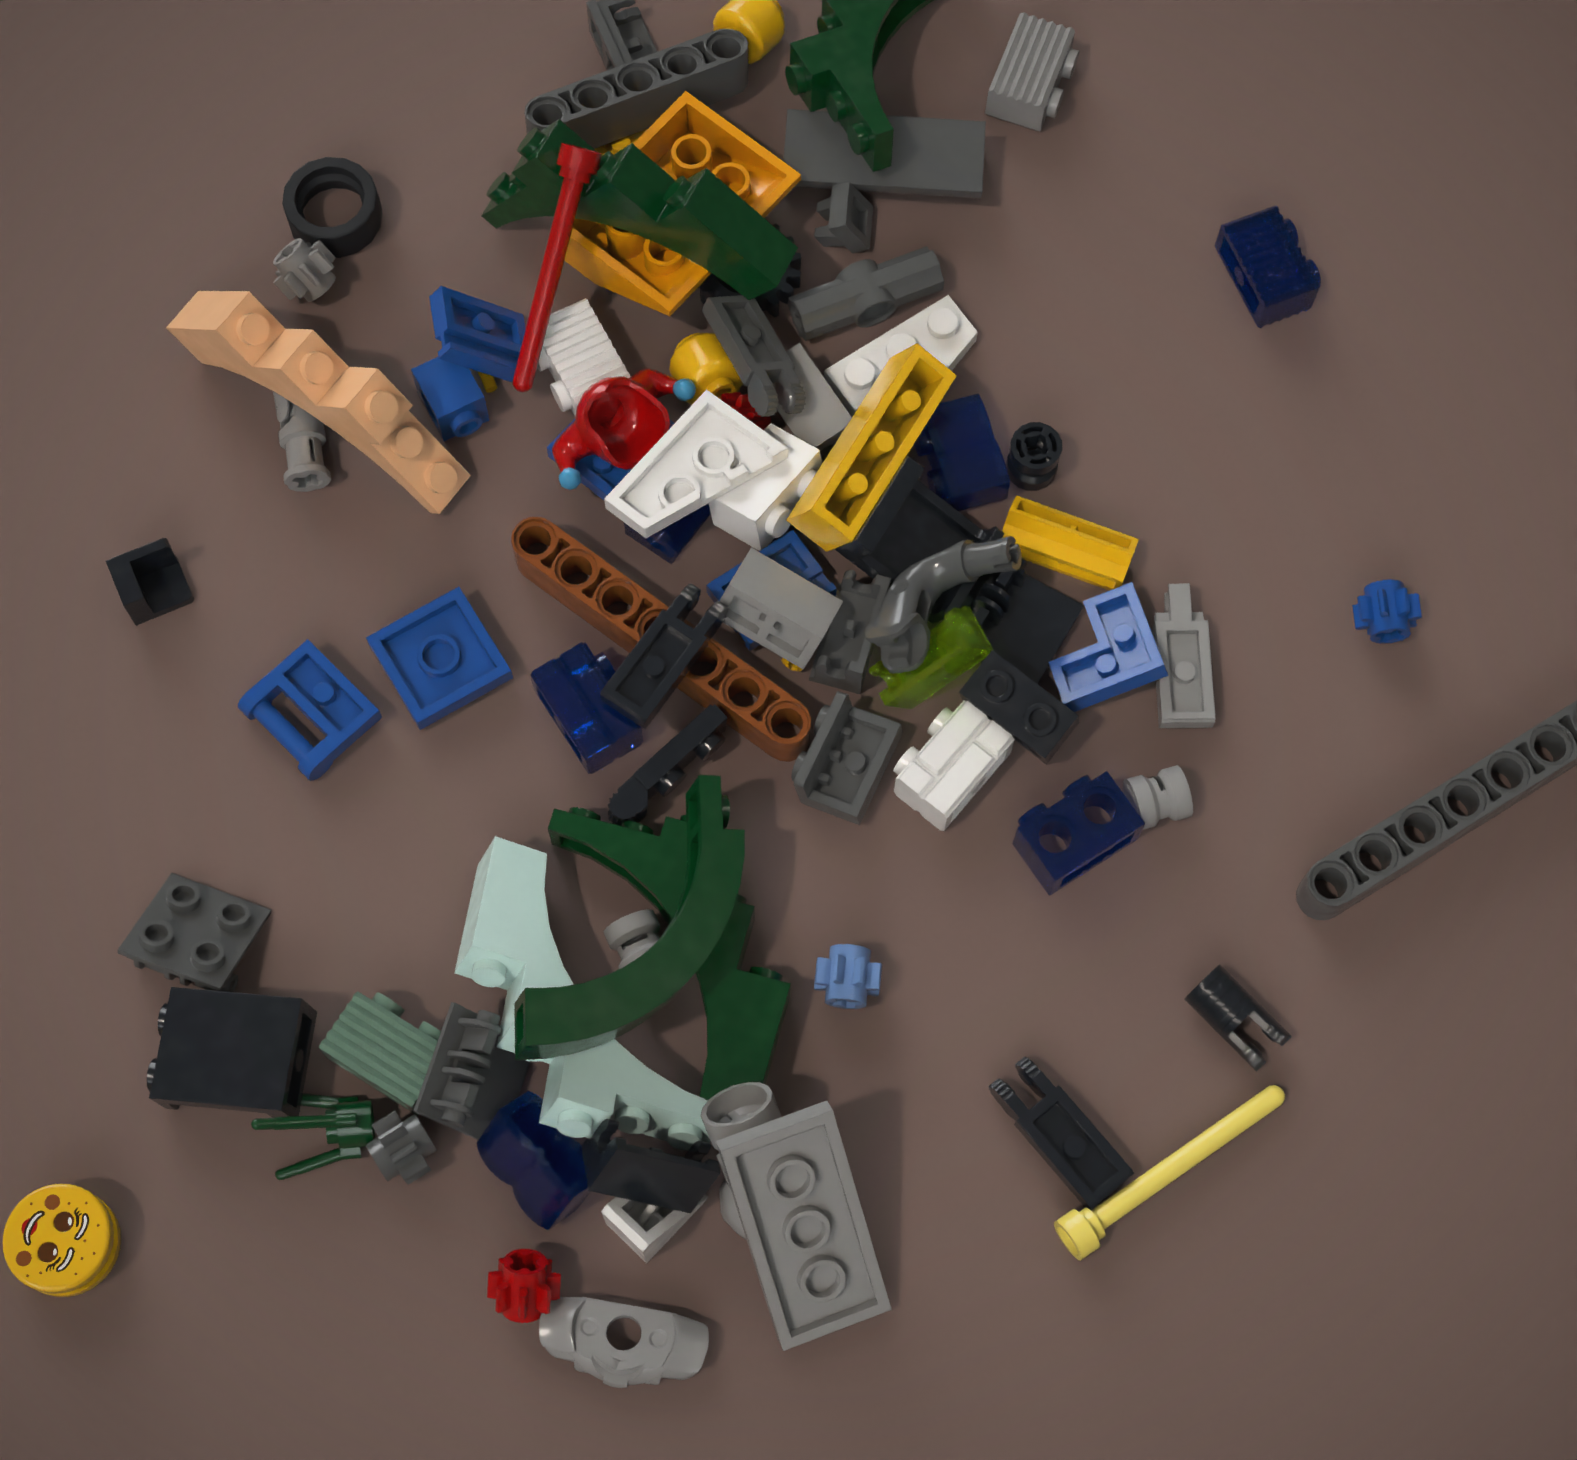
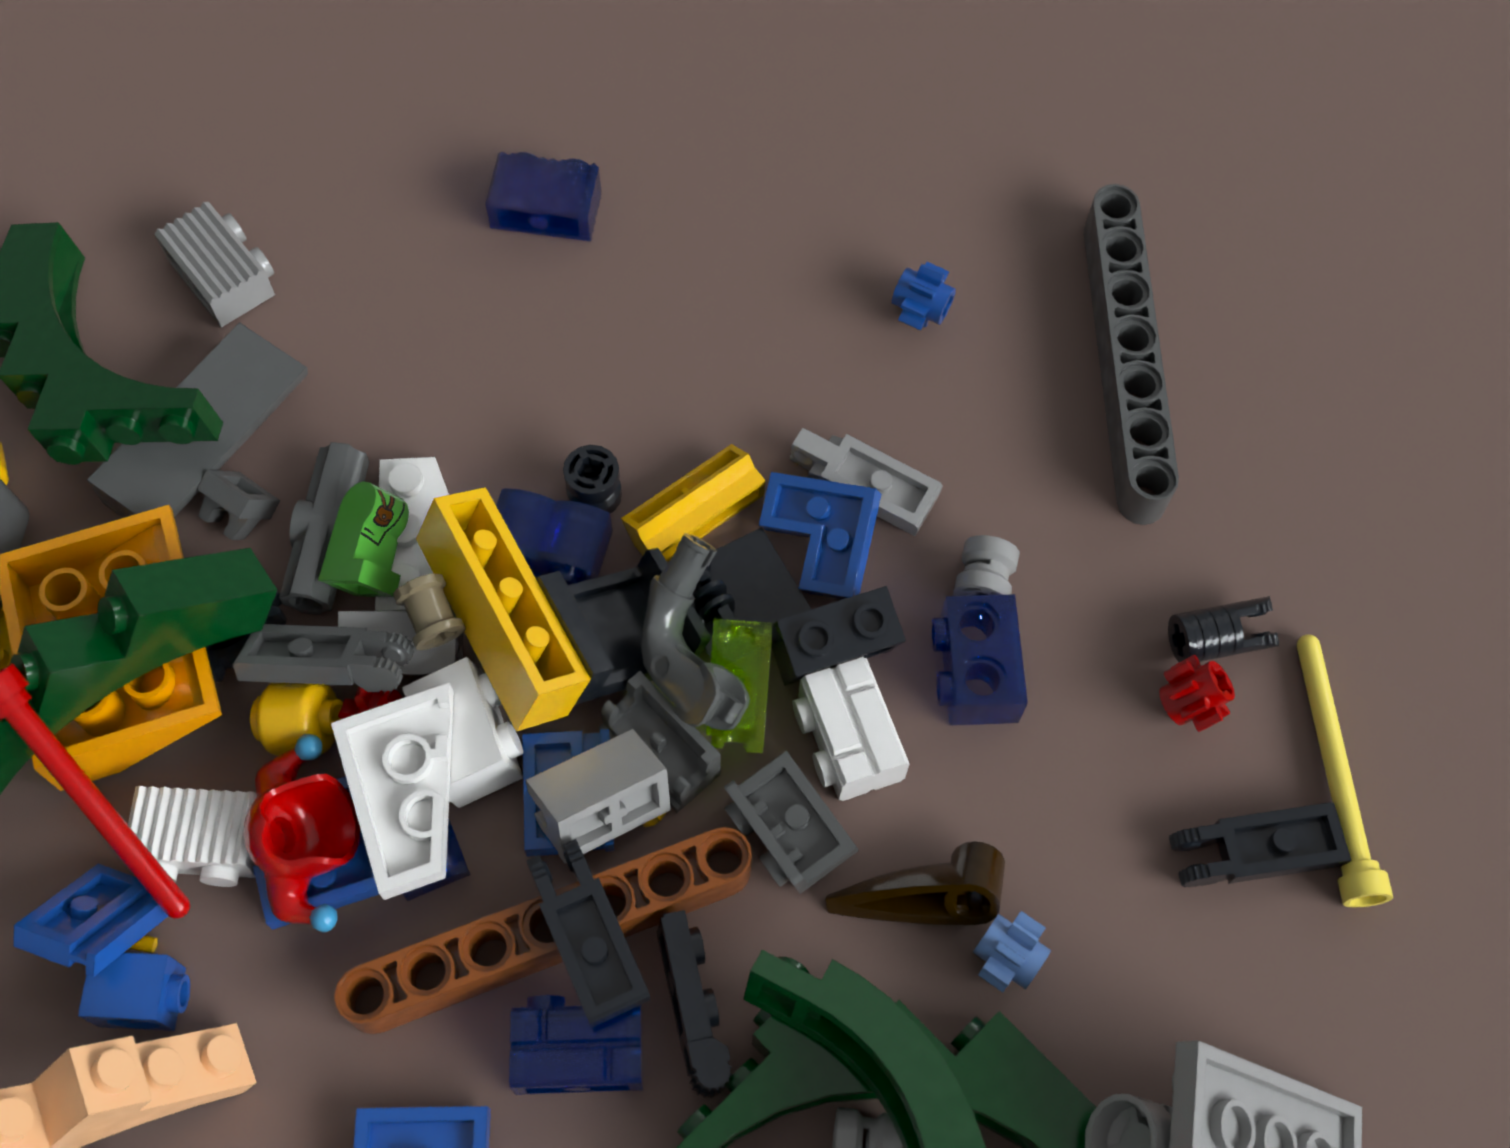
camera: 60 degrees left, 5 degrees down
none -> bright green leg [318,481,409,597]
none -> dark tan bush [393,573,466,651]
none -> dark brown piece [825,841,1005,925]
none -> red gear [1159,655,1235,732]

